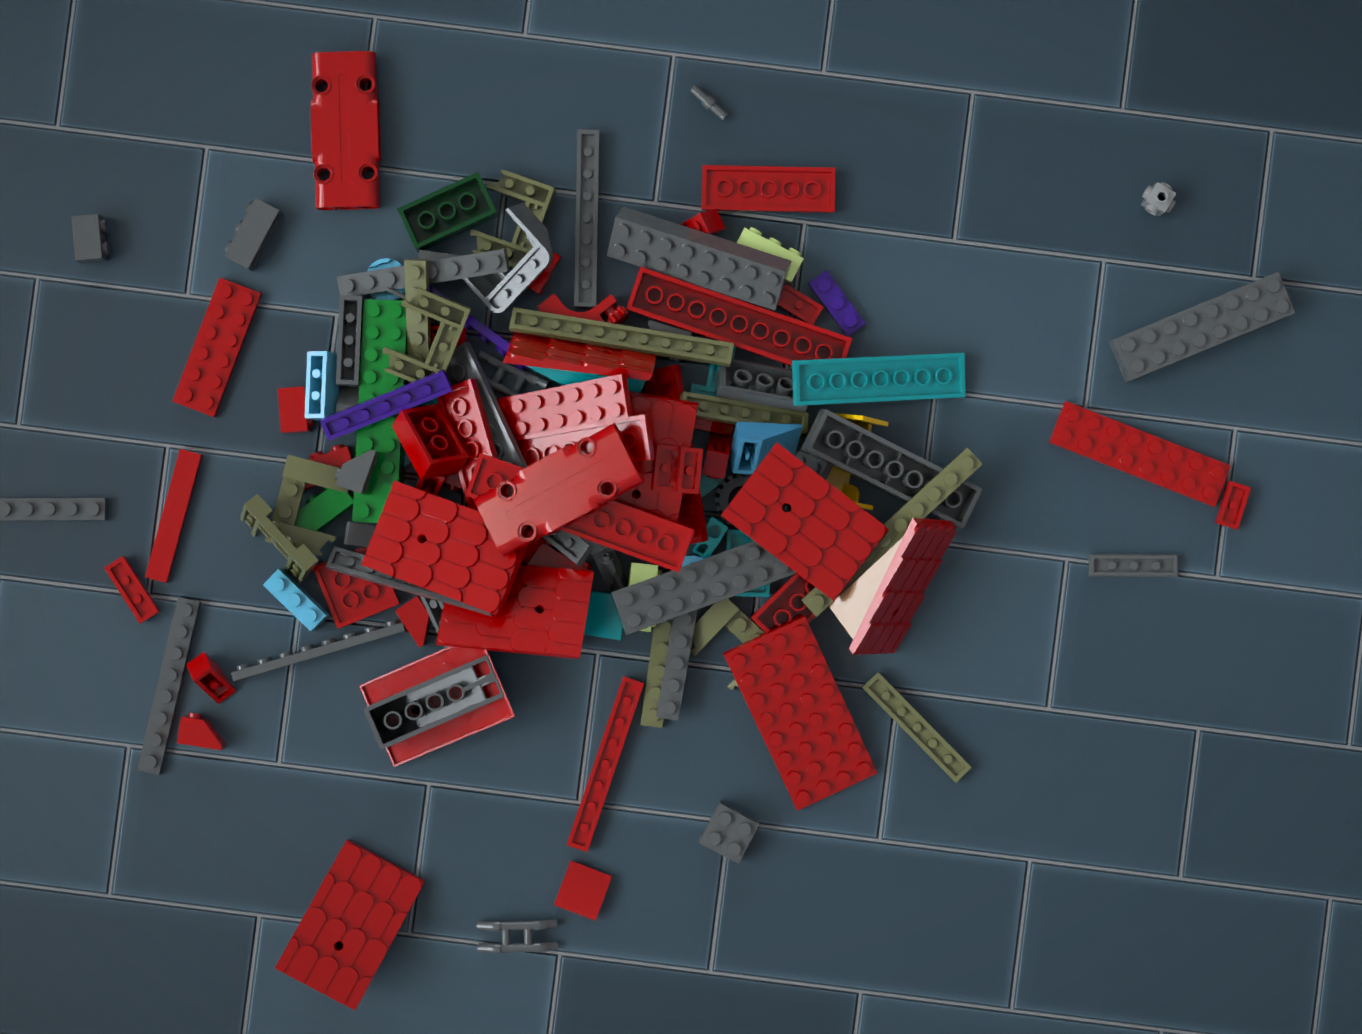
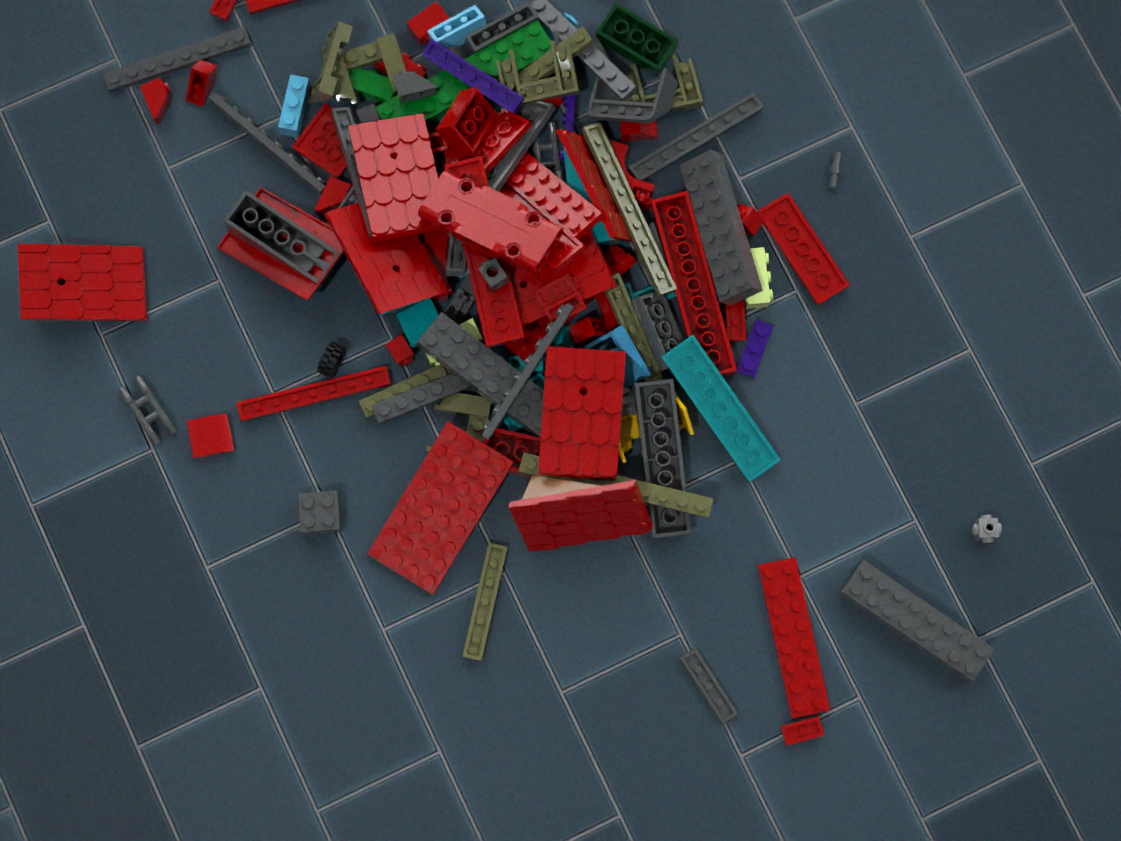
camera: 50 degrees right, 10 degrees down
none -> black tyre [317,341,346,378]
none -> red brick [385,335,415,367]
none -> dark grey brick [478,258,509,292]
none -> dark grey plate [481,303,574,439]

